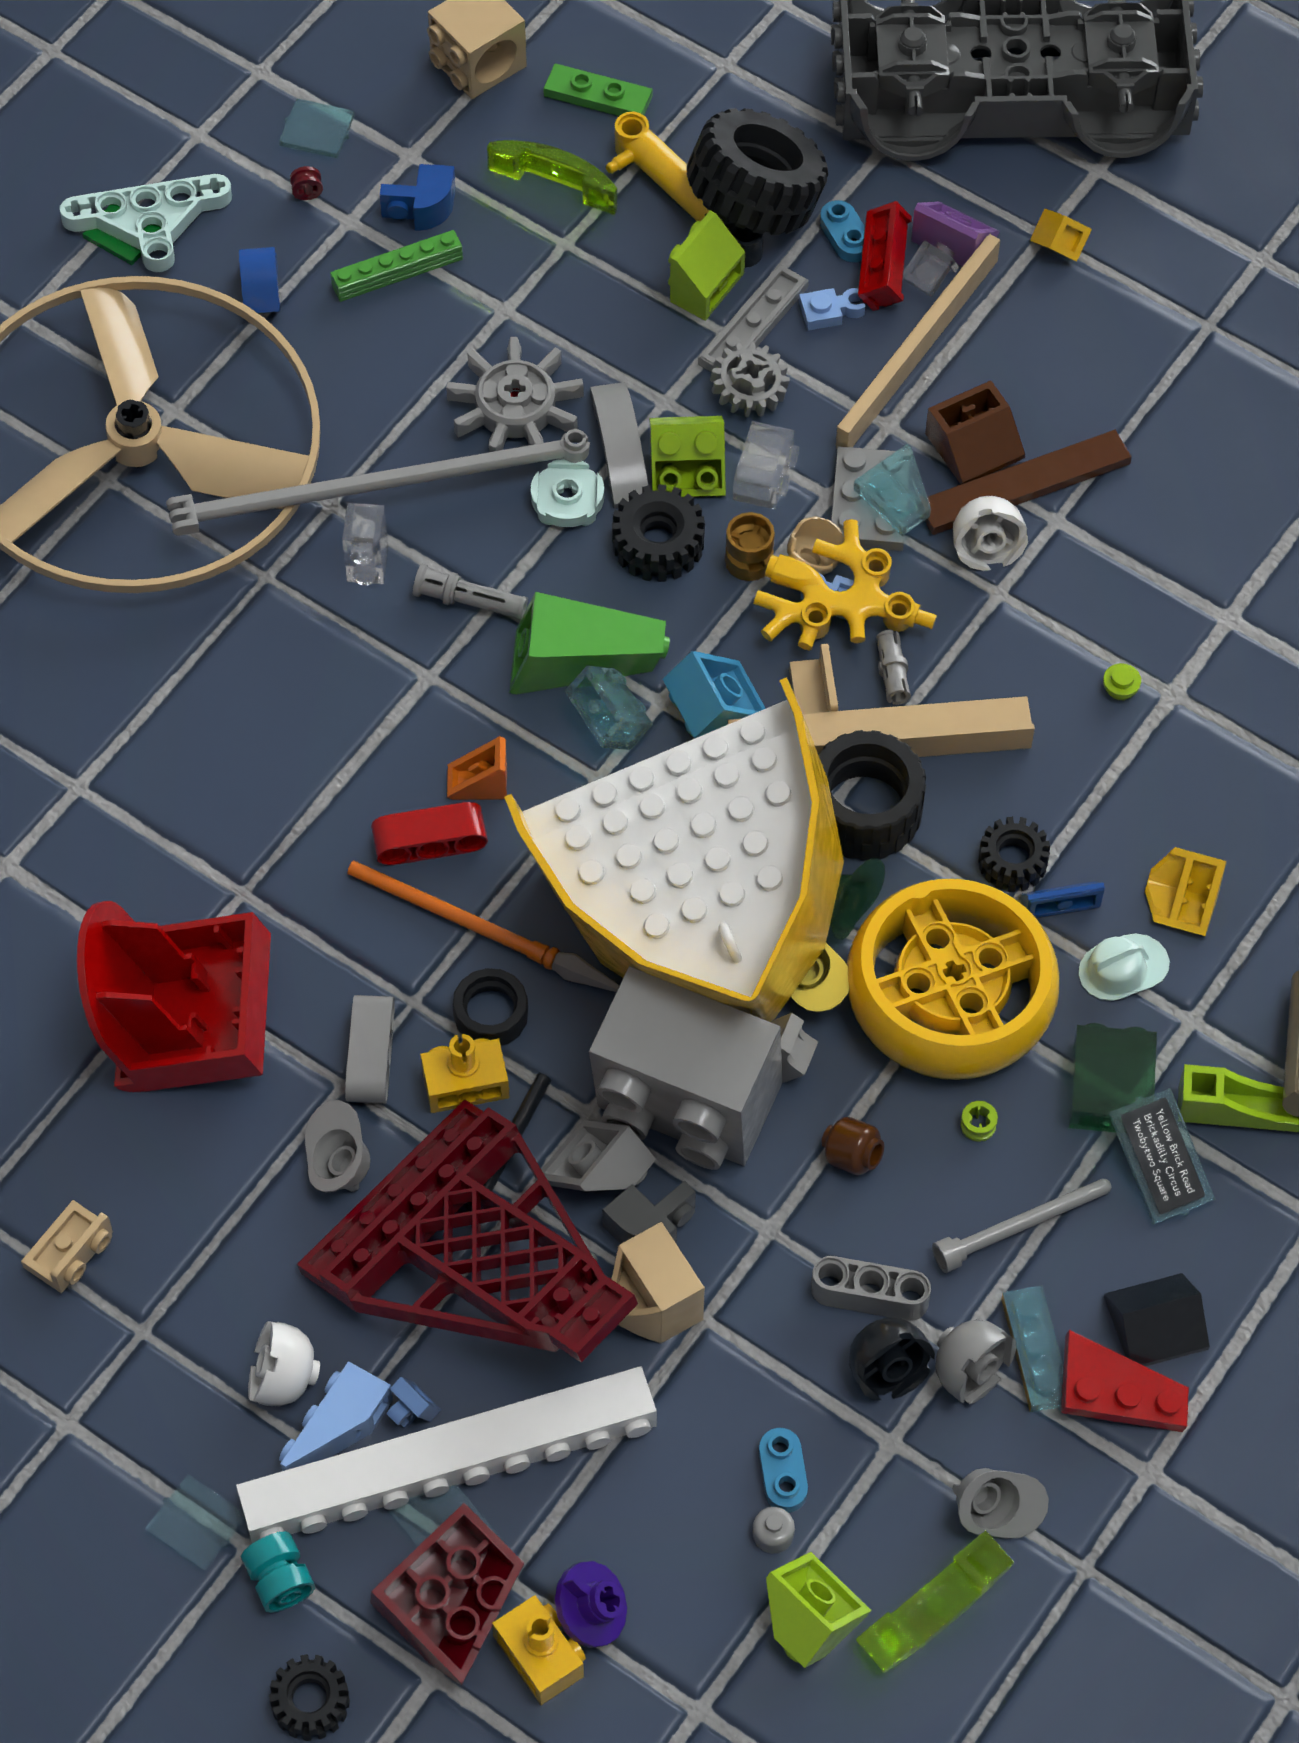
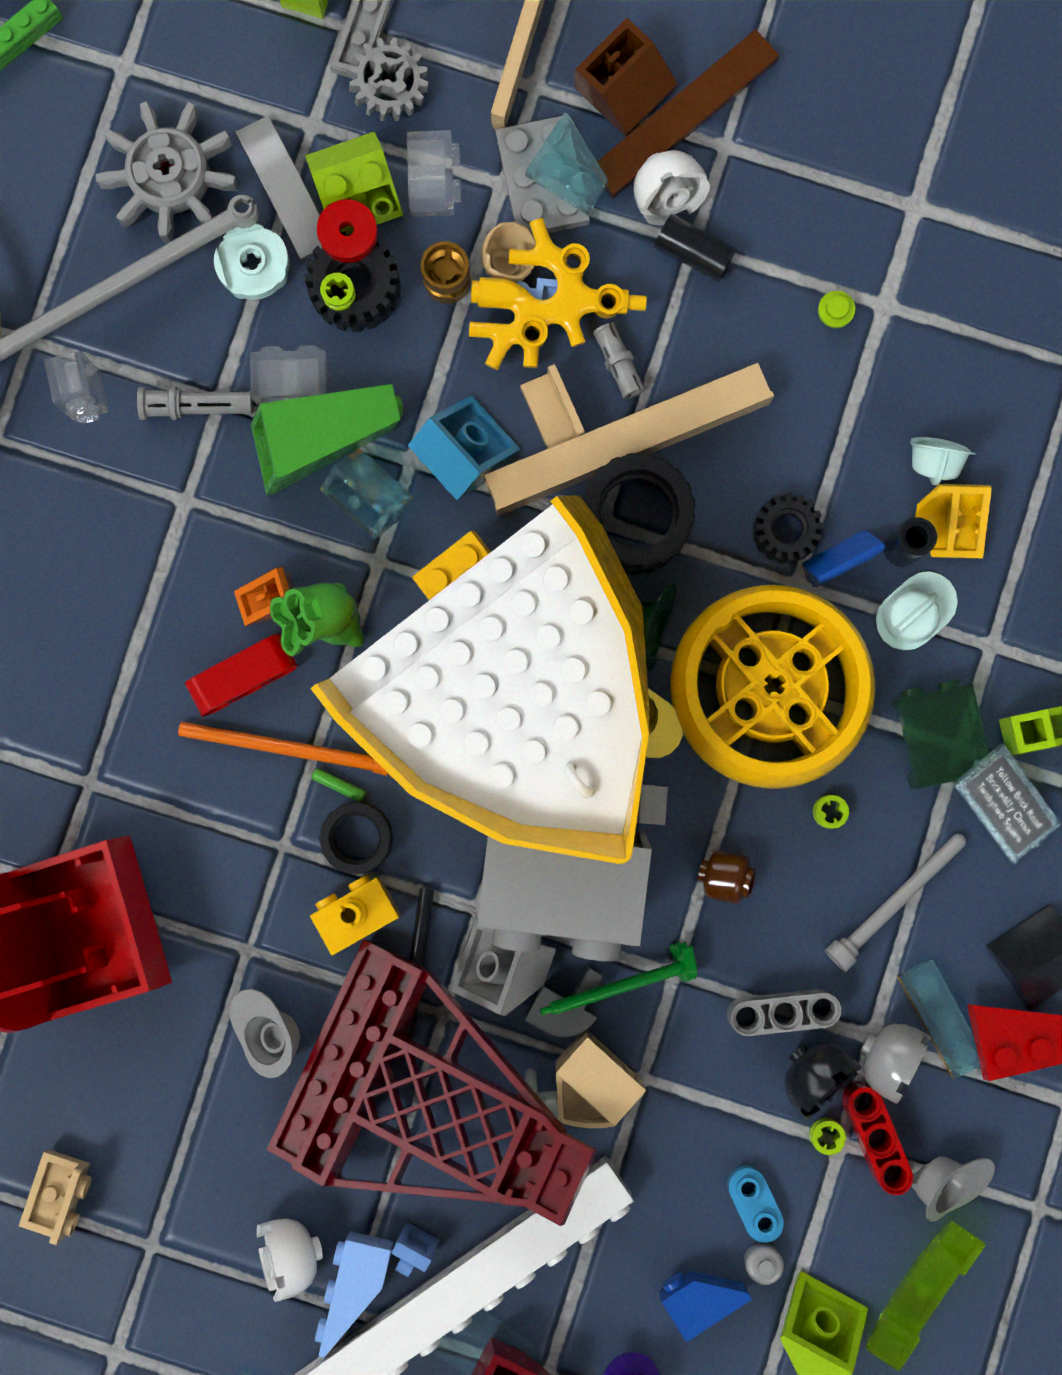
camera: 15 degrees left, 25 degrees up
light grey beam [345,995,395,1104] -> none
none -> clear brick [250,345,330,405]
none -> bright green animal [270,582,365,657]
none -> bright green piece [312,768,366,802]
none -> red piece [317,199,378,263]
none -> lime bush [320,273,356,311]
none -> green piece [540,942,697,1016]
none -> black pin [654,214,736,282]
none -> blue slope [658,1271,752,1342]
none -> lime bush [809,1117,846,1155]
none -> red beam [842,1081,913,1195]
none -> black pin [884,517,937,567]
none -> light aqua piece [910,437,976,485]

